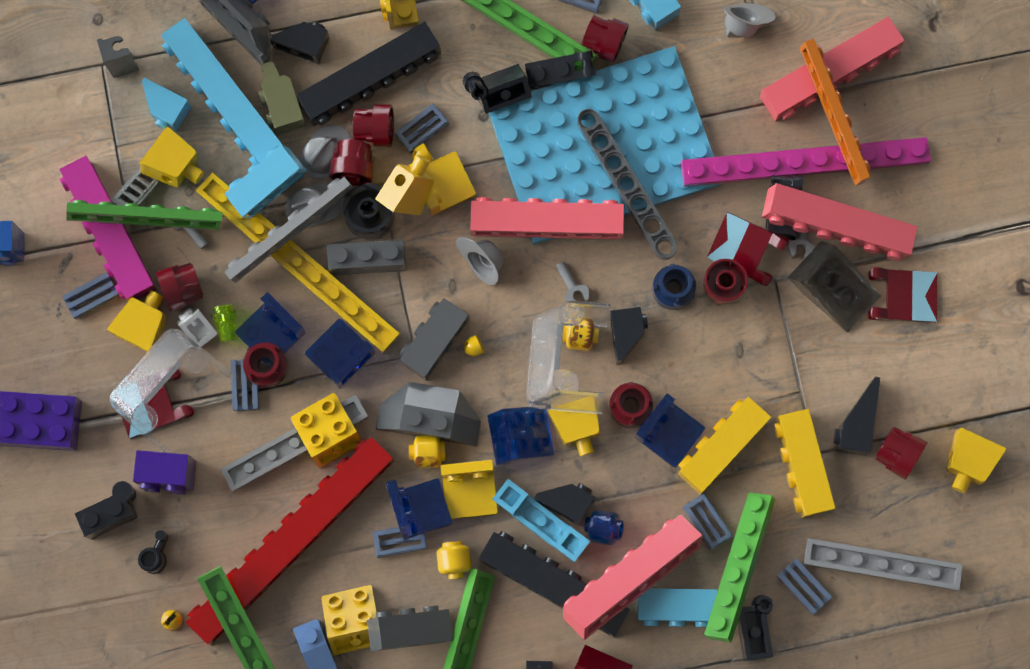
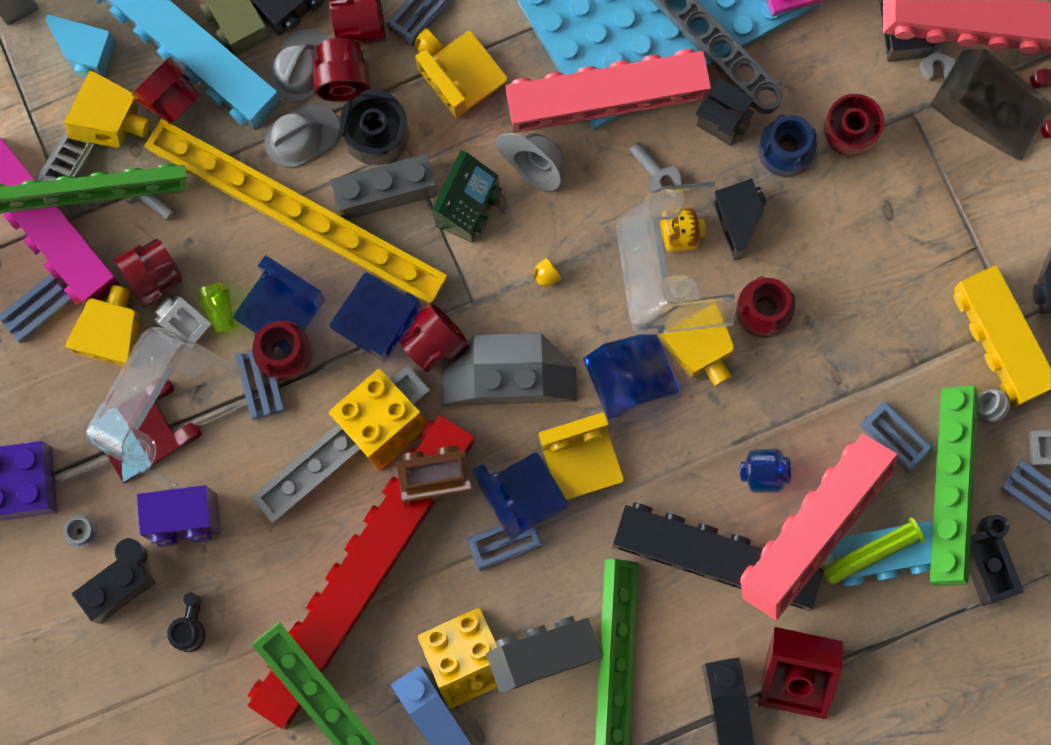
camera: 10 degrees left, 0 degrees up
yellow hinge [161,610,183,631] -> none
medium azure brick [224,145,307,219] -> none
light grey plate [225,177,353,283] -> none
yellow torso [376,155,434,215] -> none
dark grey brick [399,298,469,381] -> none
yellow head [409,435,446,468] -> none
yellow head [437,541,472,580] -> none
medium azure slope [492,479,590,562] -> none
black slope [534,483,595,526] -> none
clear blue bracket [634,393,705,468] -> none
yellow brick [678,396,771,495] -> none
dark red flag [706,212,789,286] -> none
none -> light grey plate [63,514,97,548]
none -> dark red piece [131,55,201,125]
none -> reddish brown window [396,446,473,506]
none -> dark red piece [399,302,469,373]
none -> dark green slope [432,150,502,243]
none -> black hinge [696,78,754,146]
none -> lime axle [823,517,925,585]
none -> light grey plate [978,389,1010,423]

